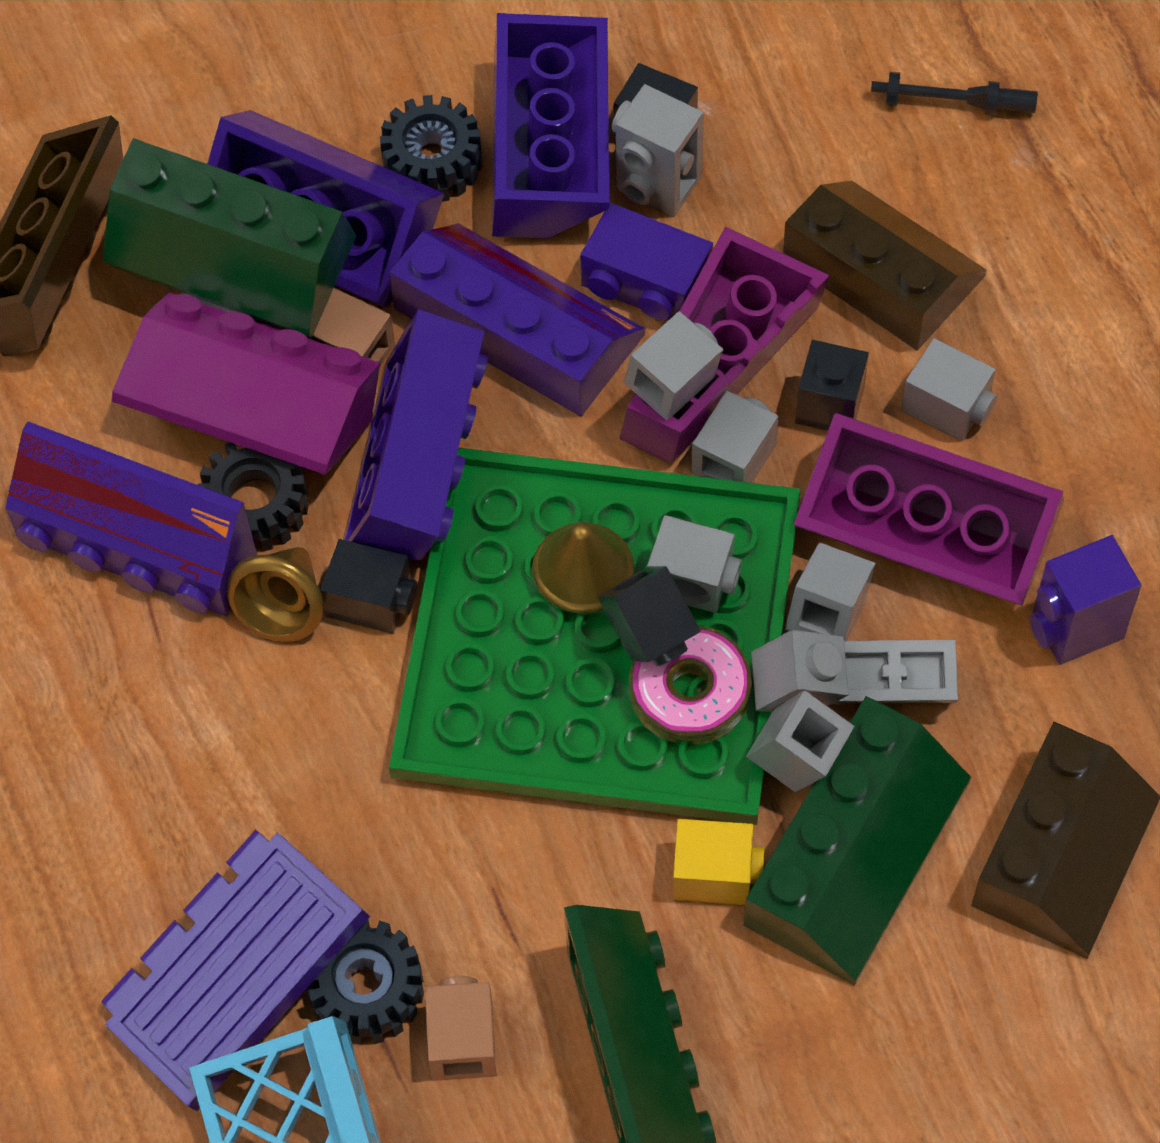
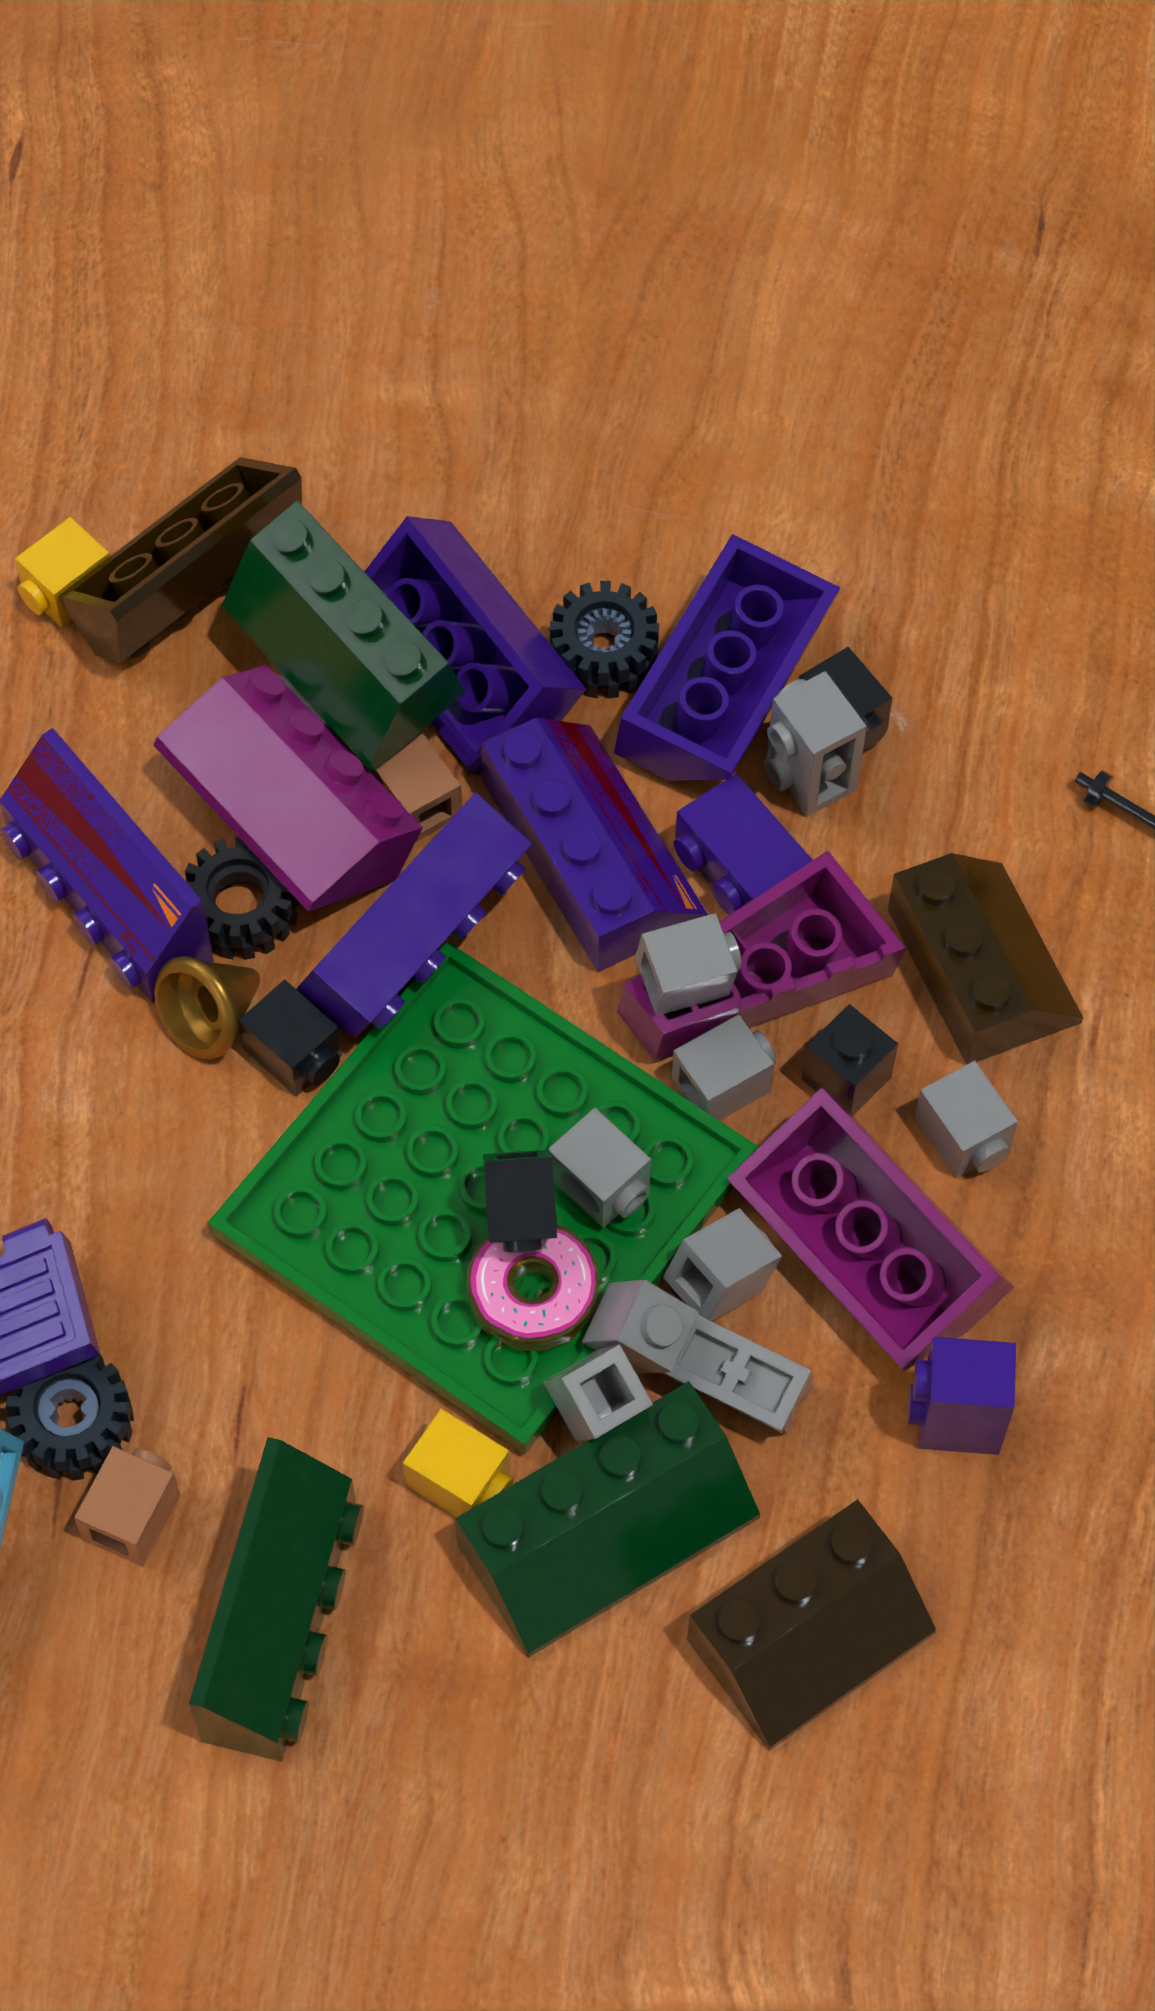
camera: 25 degrees right, 0 degrees up
pearl gold hat [532,522,635,614] -> none

